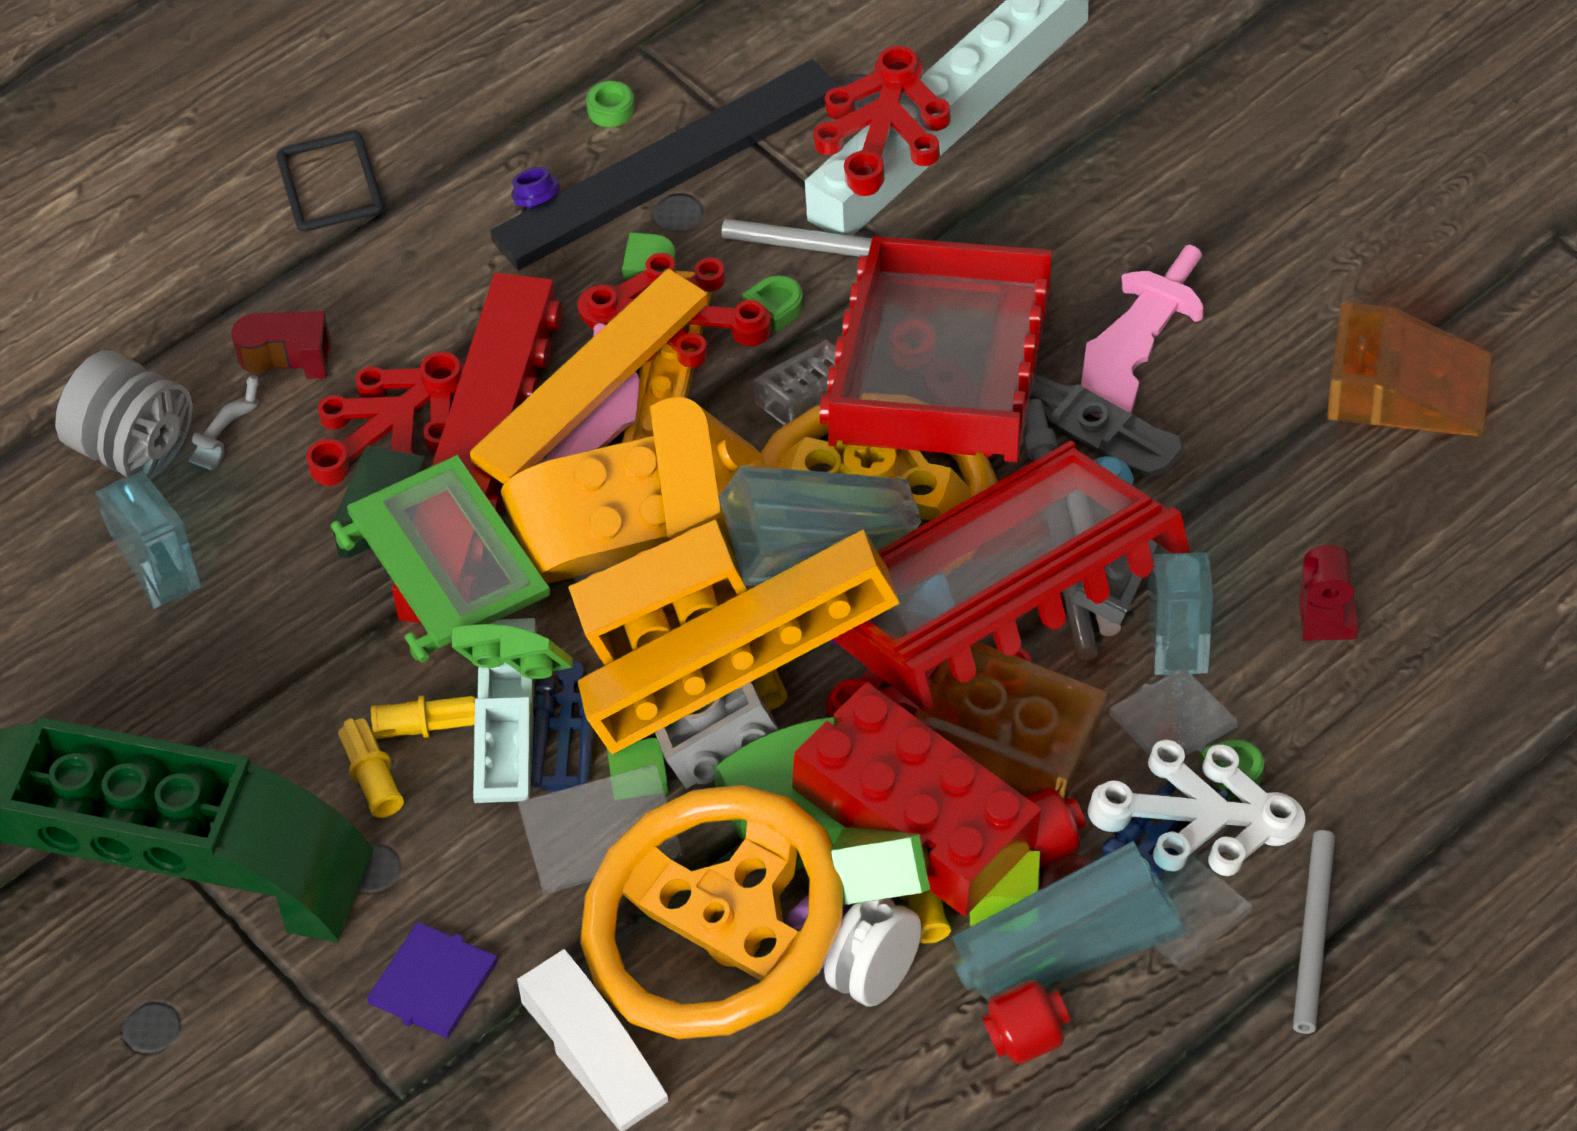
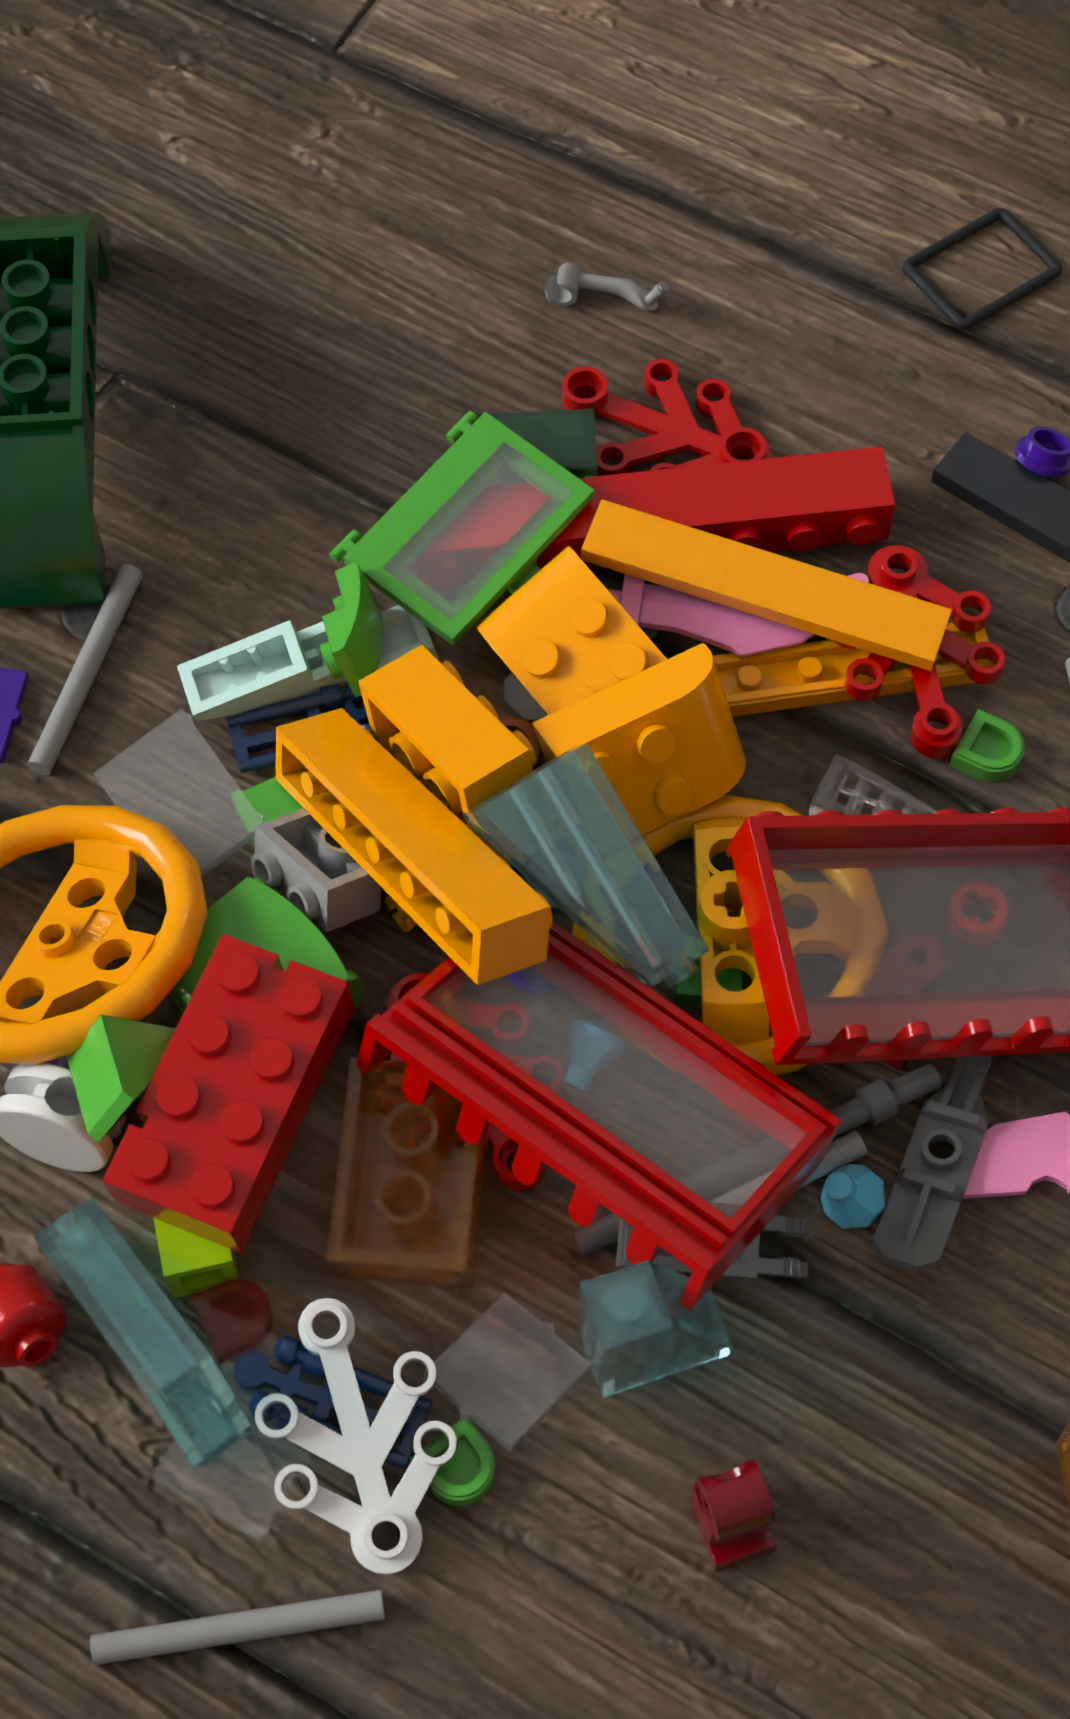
camera: 70 degrees right, 10 degrees up
light grey wheel [55,350,193,482] -> none
clear light blue slope [95,471,201,609] -> none
dark red leg [231,311,331,379] -> none
yellow axle [338,718,404,818] -> none
yellow axle [371,695,477,740] -> none
bright green tile [622,233,676,281] -> none
red head [1025,787,1086,868] -> none
none -> light grey bar [27,564,143,775]

